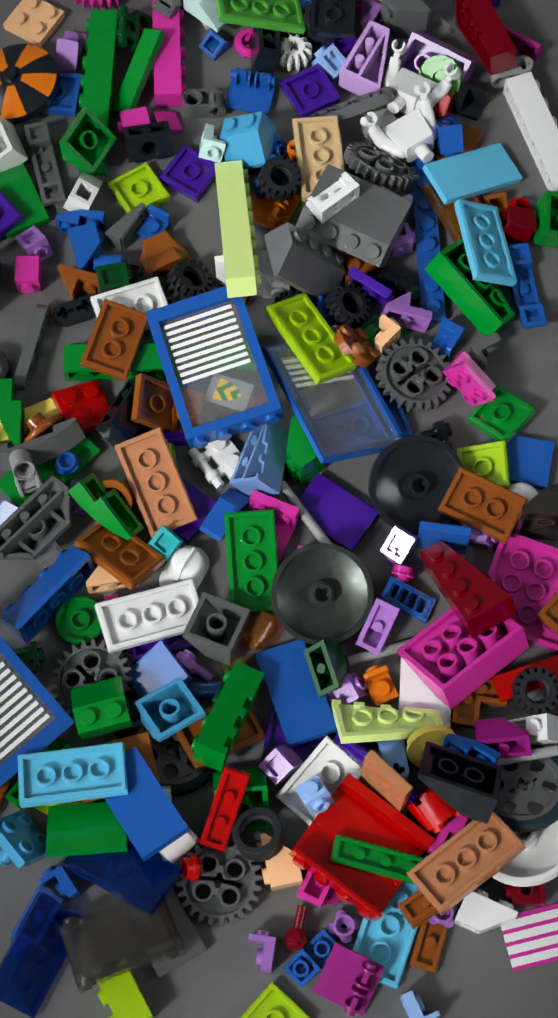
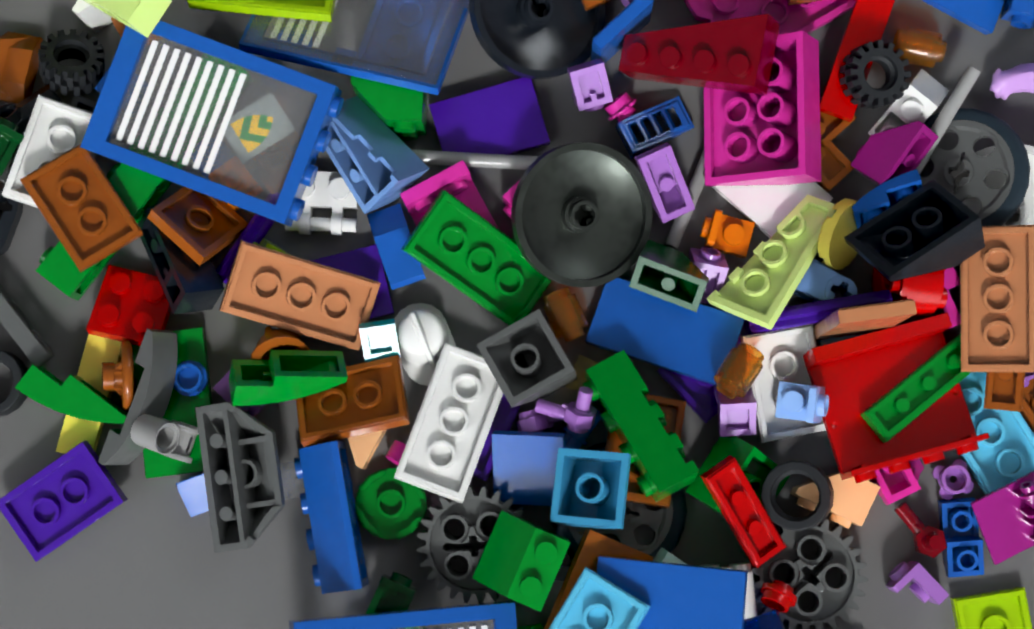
camera: 50 degrees left, 15 degrees up
none -> medium lavender piece [535,386,597,434]
none -> clear orange brick [713,342,764,399]

